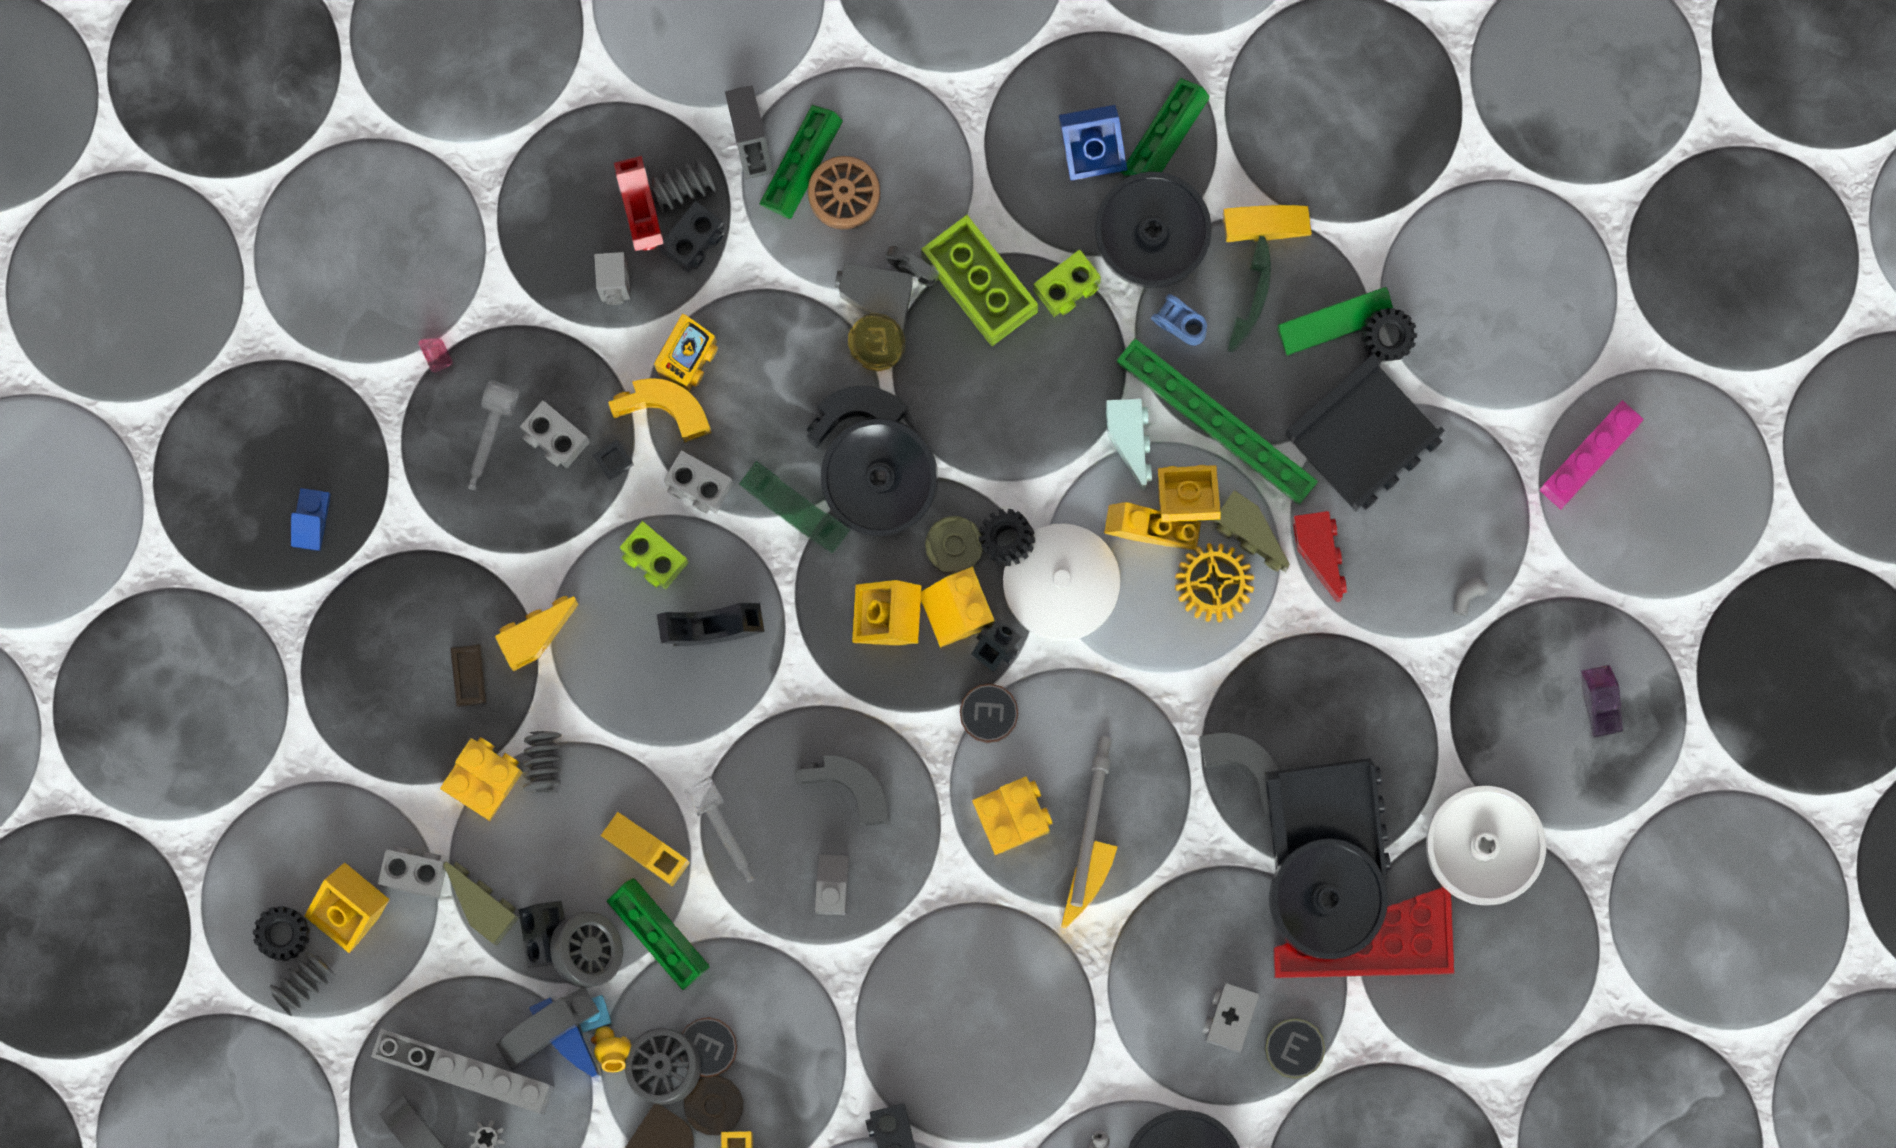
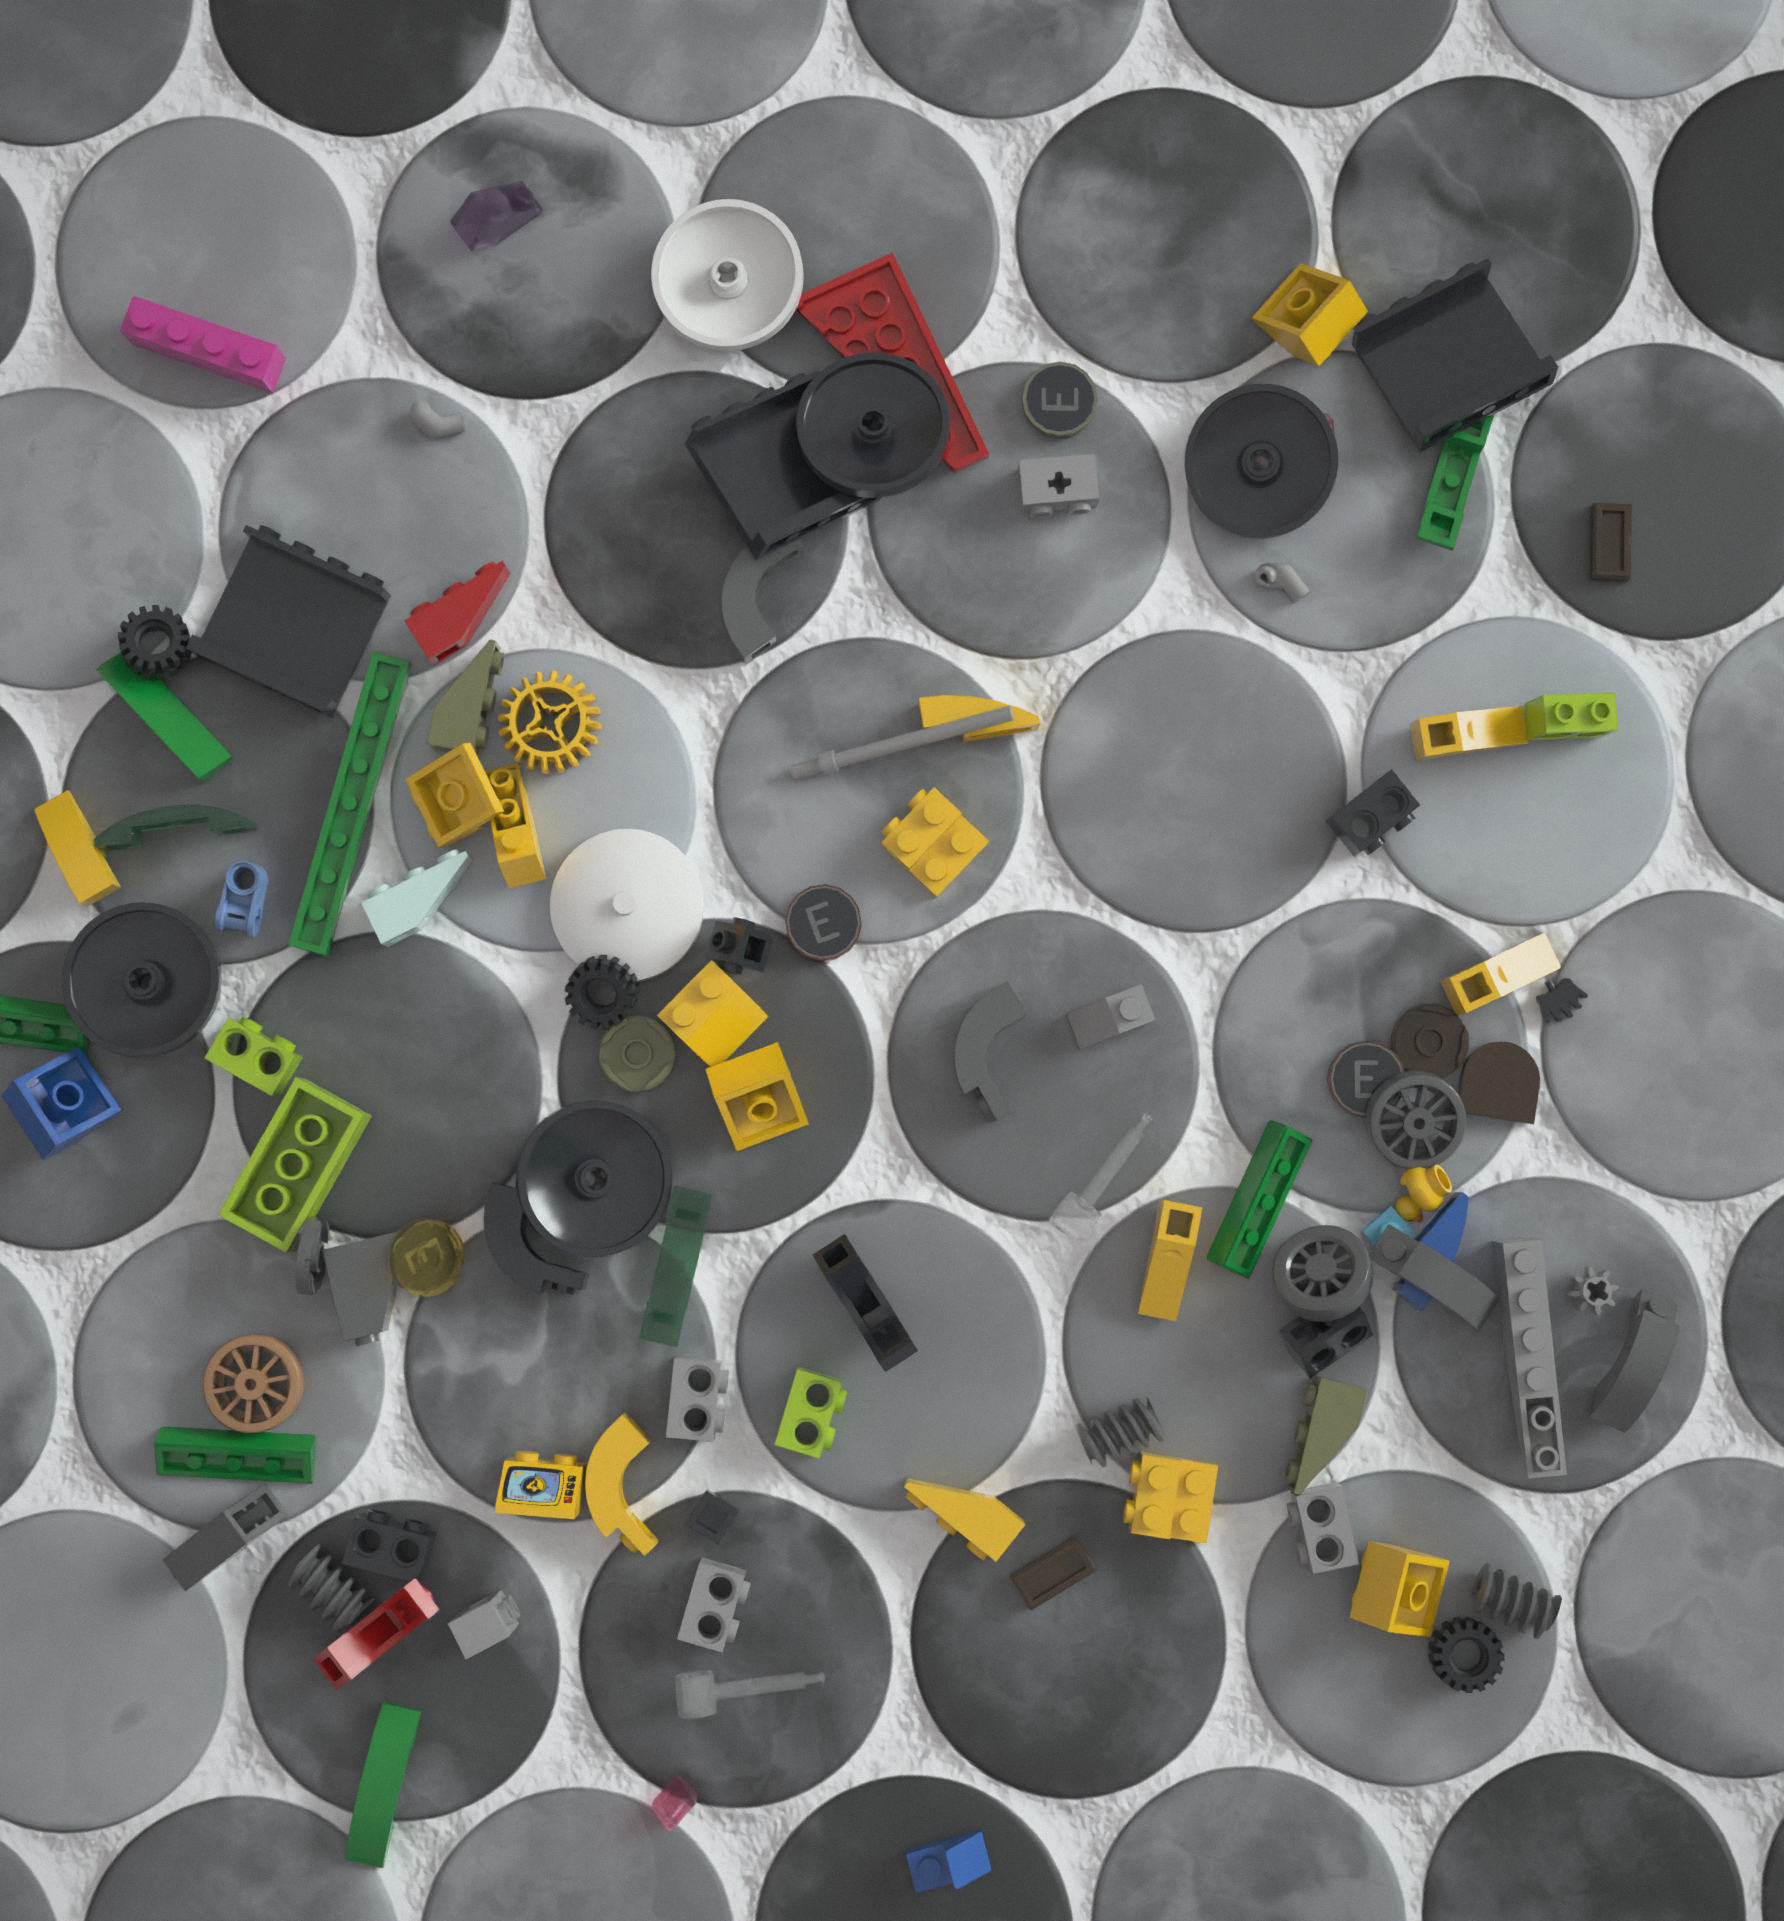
camera: 120 degrees left, 5 degrees up
none -> green slope [345,1702,422,1868]

